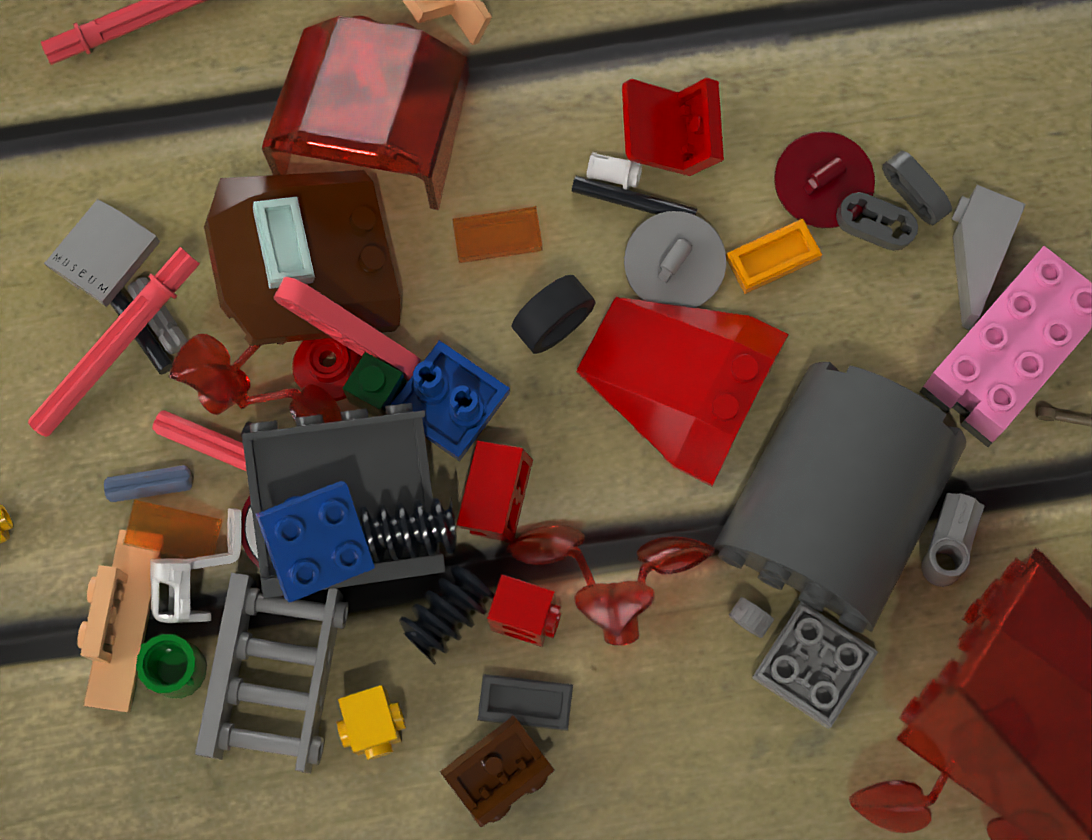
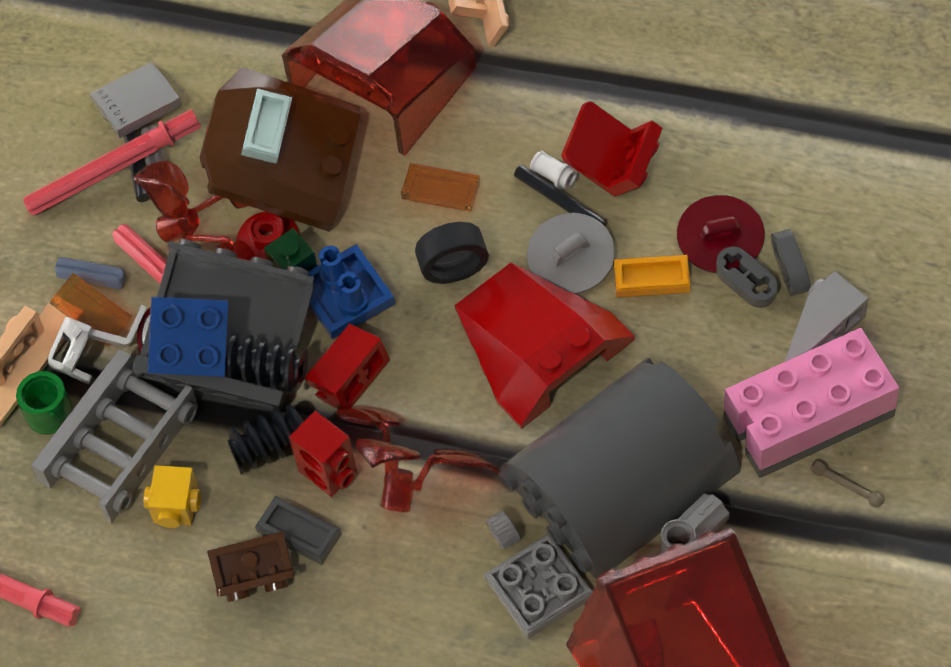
camera: 25 degrees right, 15 degrees down
coral beam [274,277,421,381] -> none

